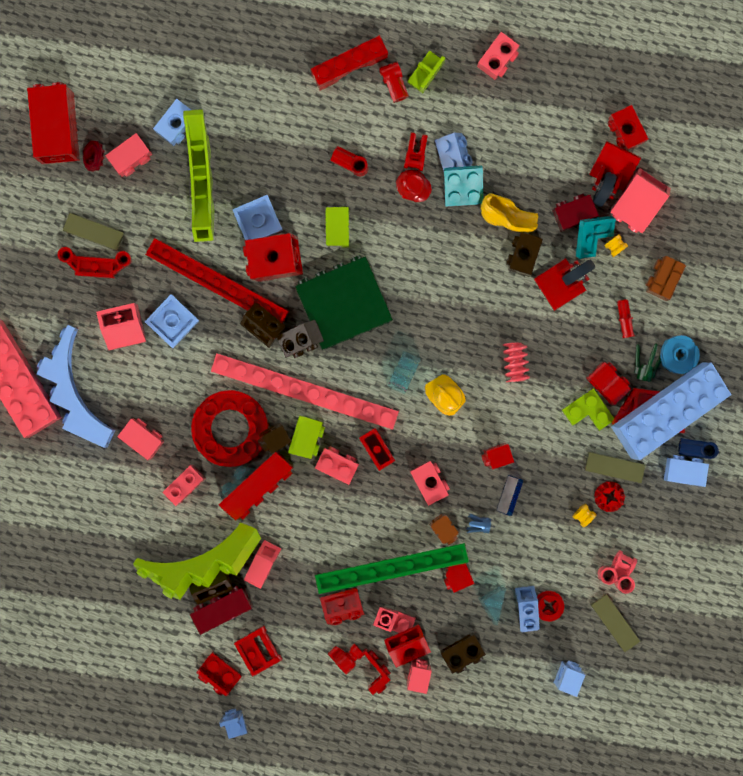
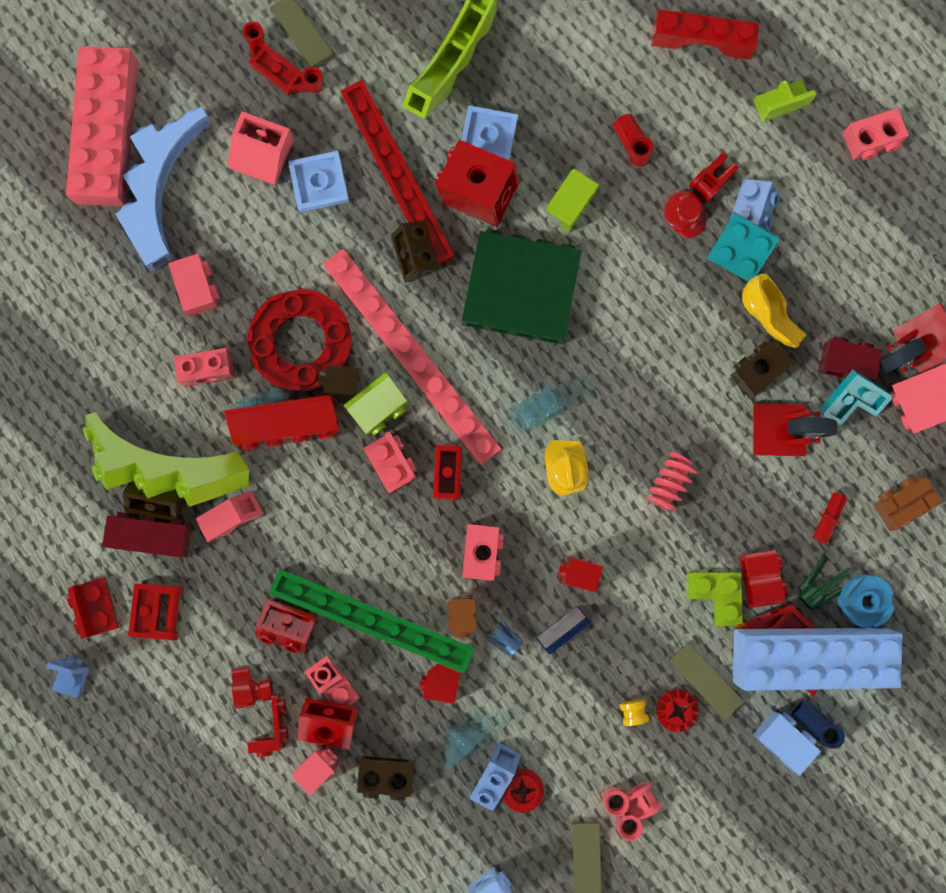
camera: 35 degrees right, 5 degrees down
dark brown brick [277,320,324,359] -> none
red piece [379,61,409,103] -> none
yellow wheel [604,234,628,257] -> none

